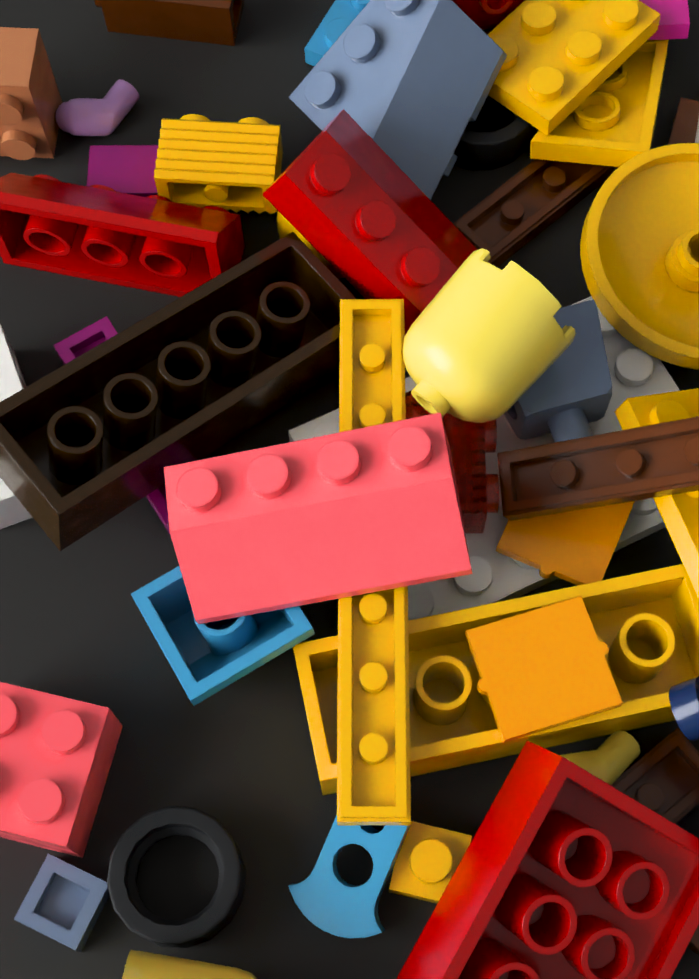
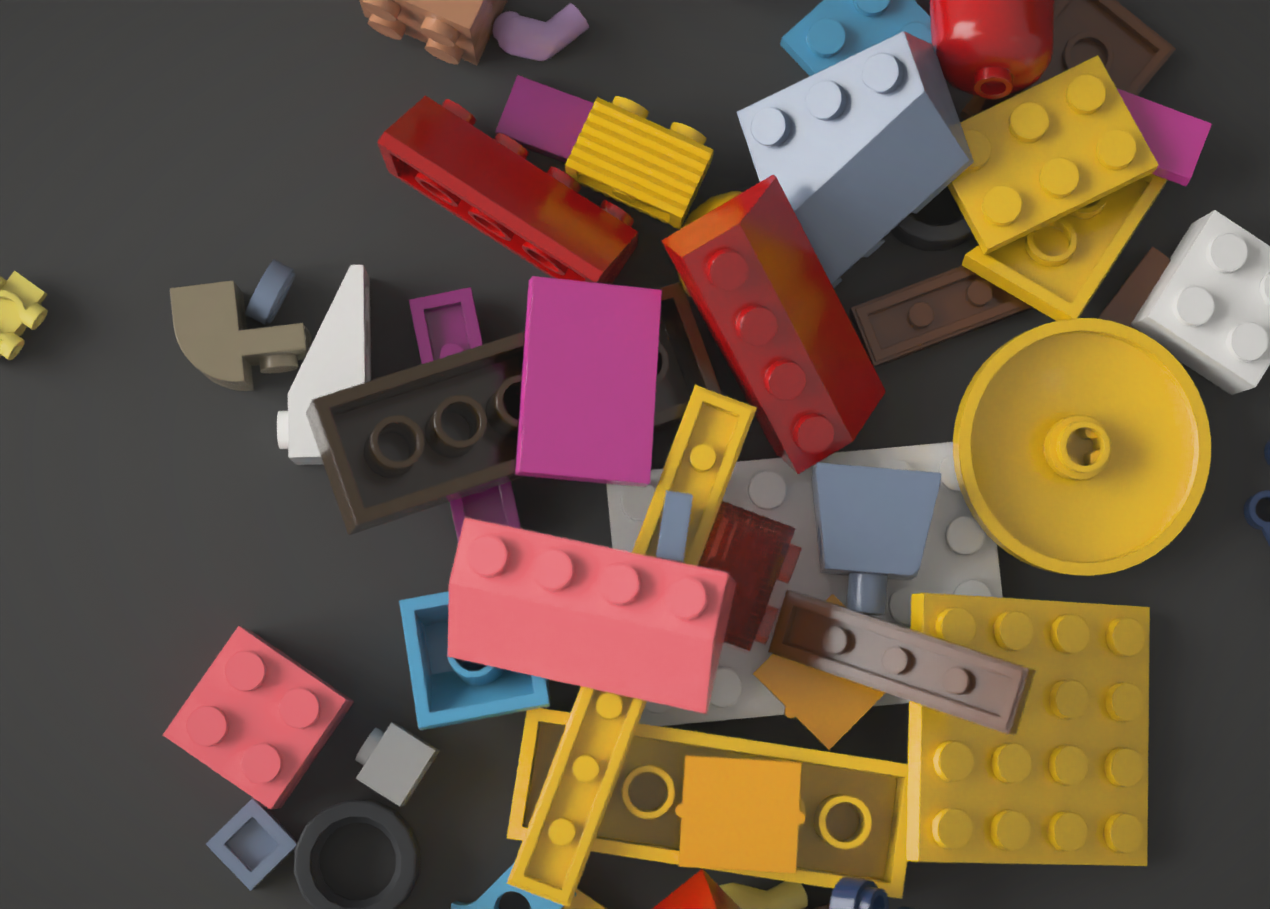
camera: 15 degrees right, 15 degrees up
light yellow cylinder [403,248,576,423] -> none
none -> light grey plate [355,723,440,807]
none -> dark pink tile [515,276,662,487]
none -> sand blue tile [656,491,693,563]

